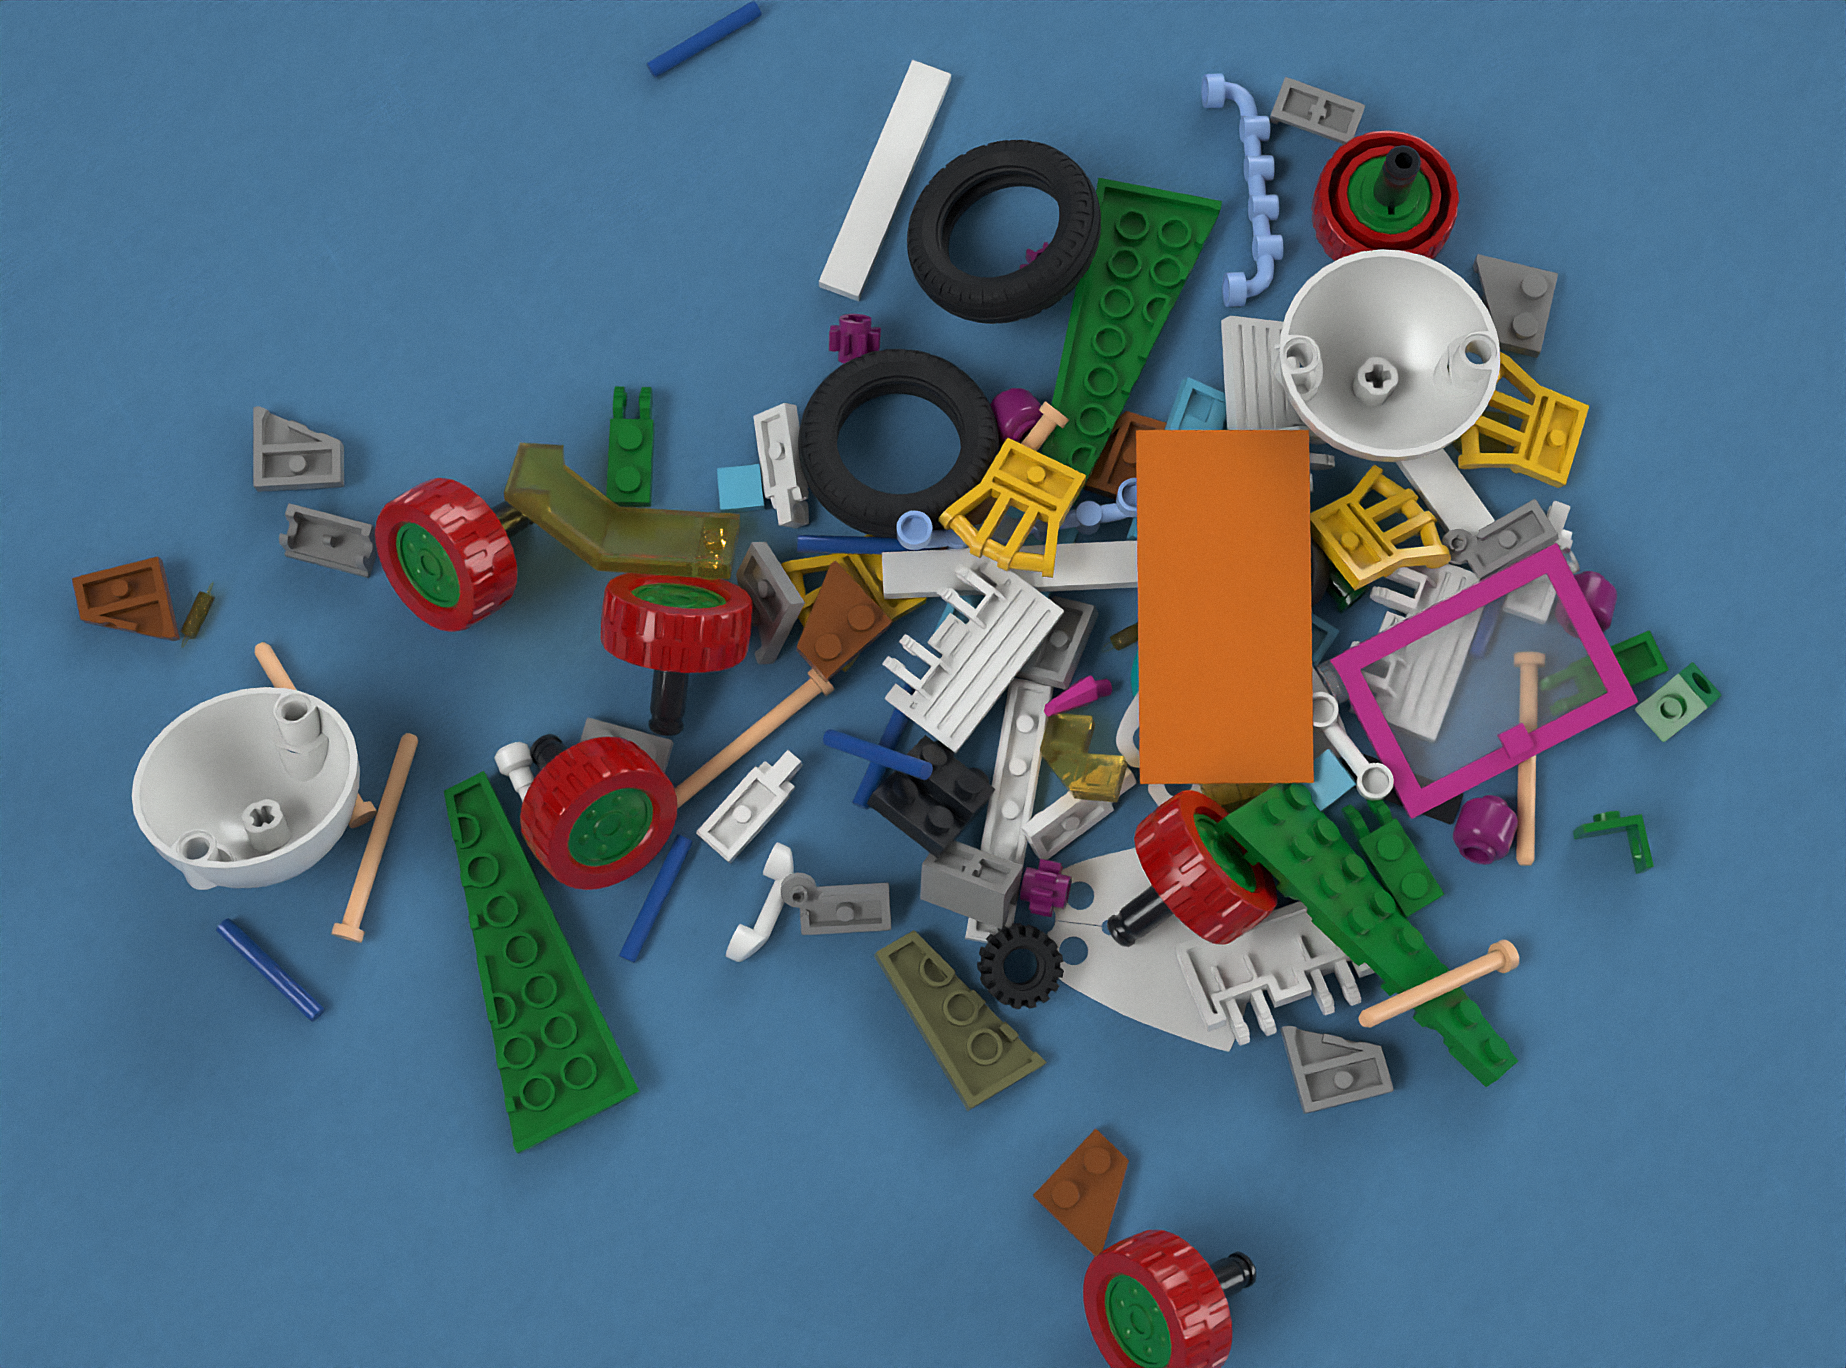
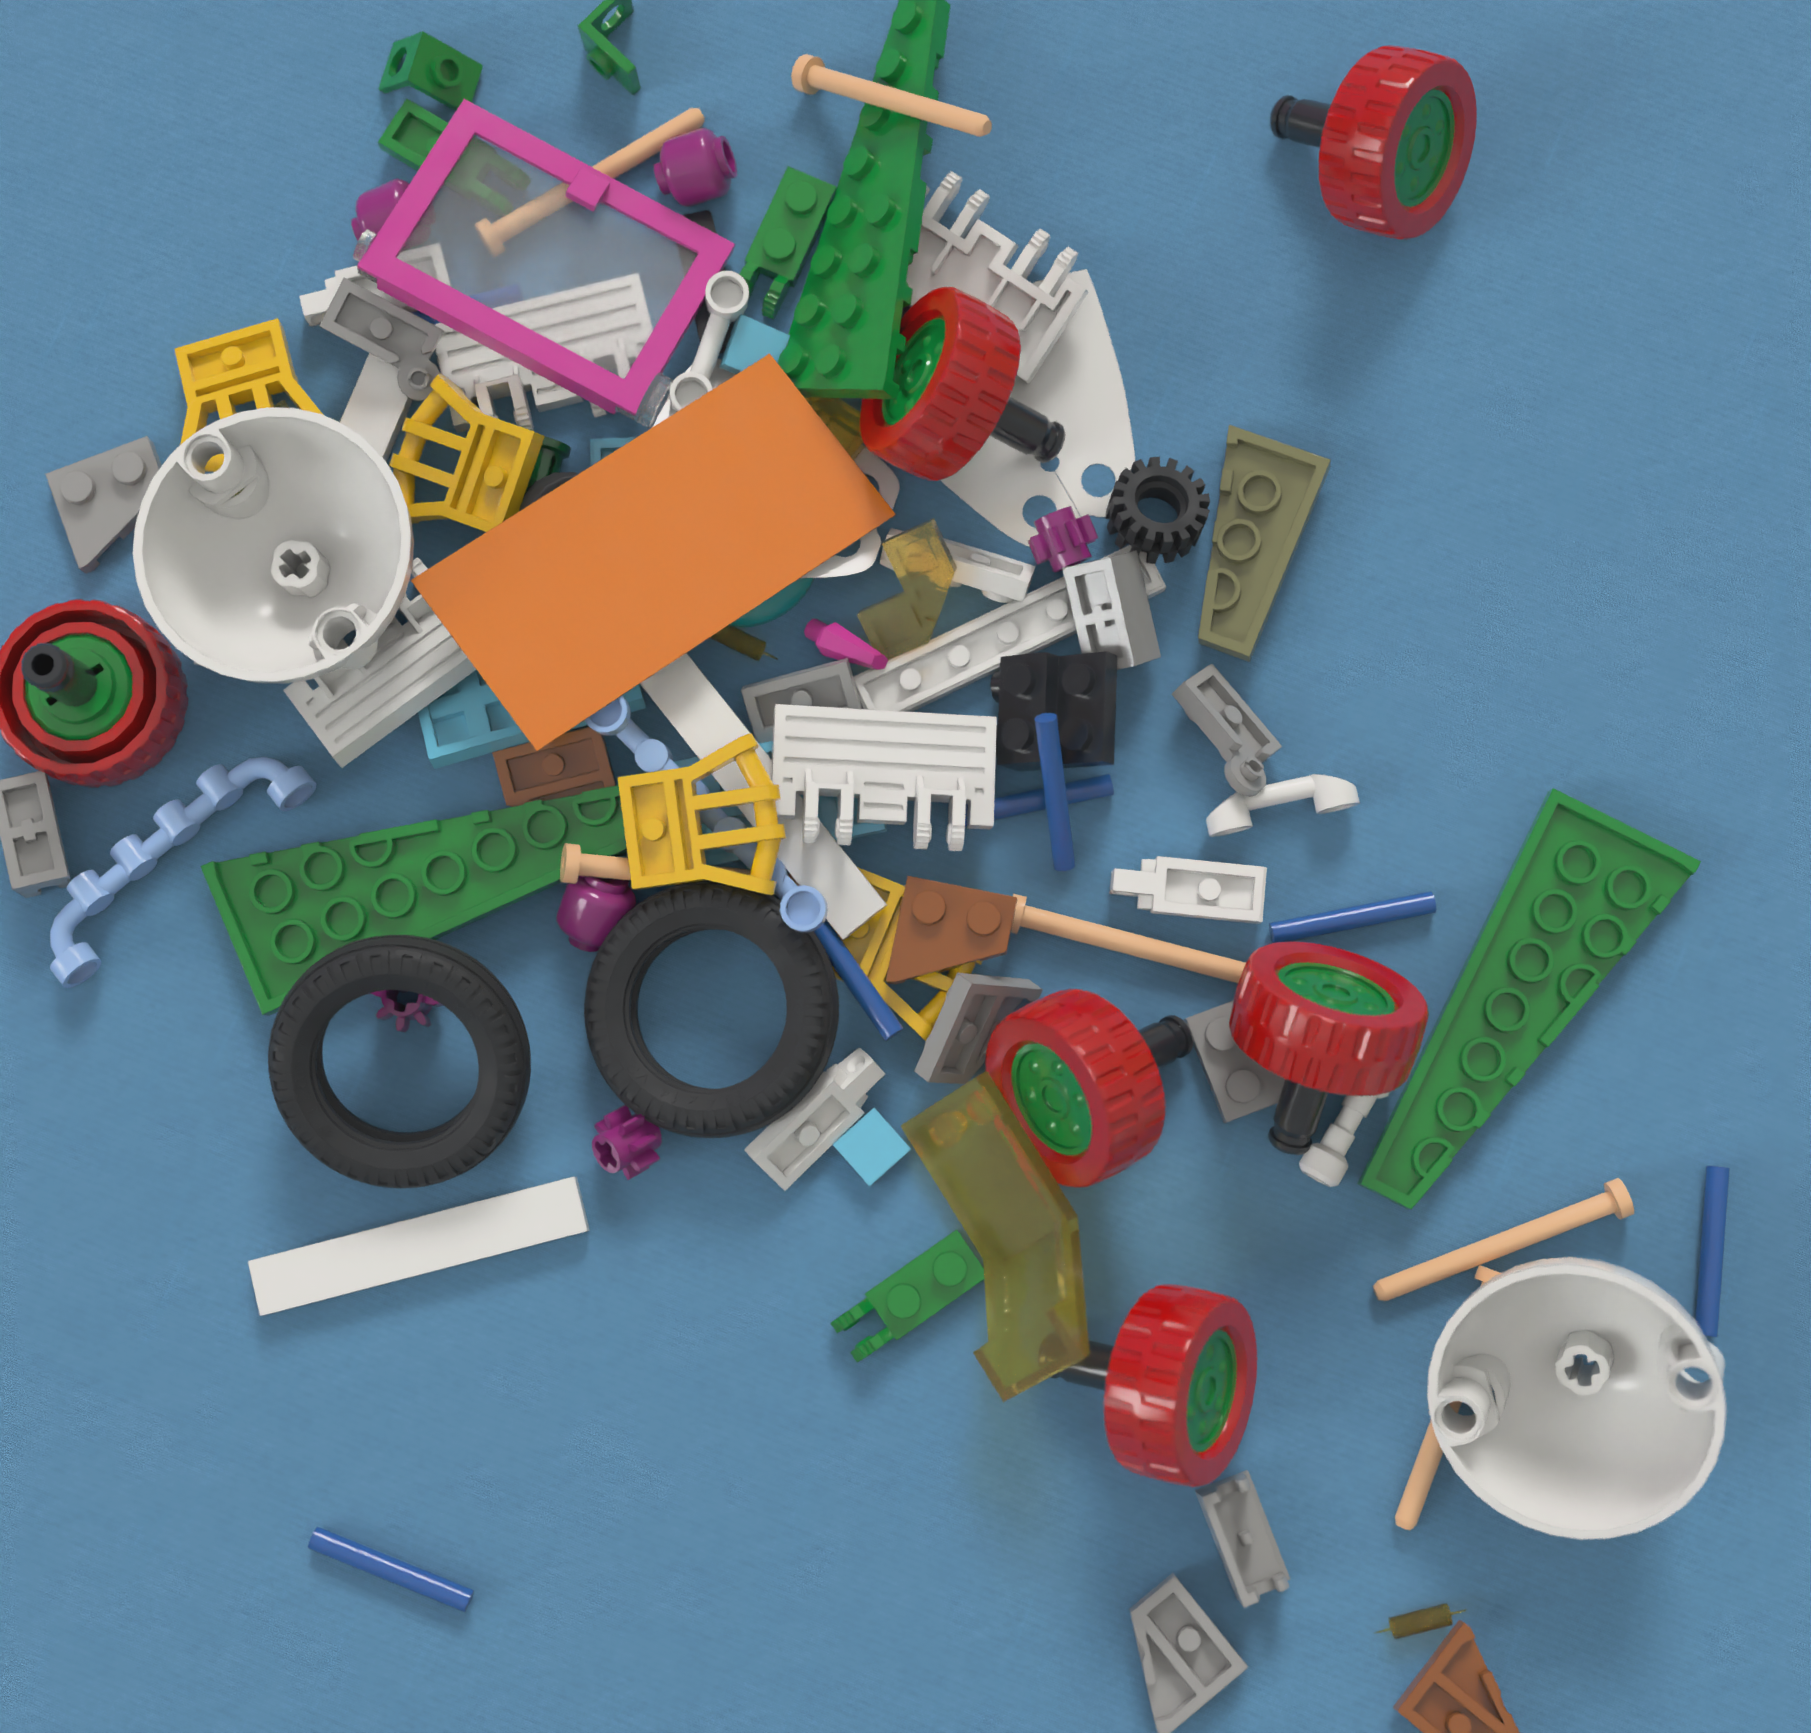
camera: 125 degrees left, 5 degrees up
dark orange wing [1032,1128,1129,1257] -> none
light grey wing [1280,1025,1394,1114] -> none

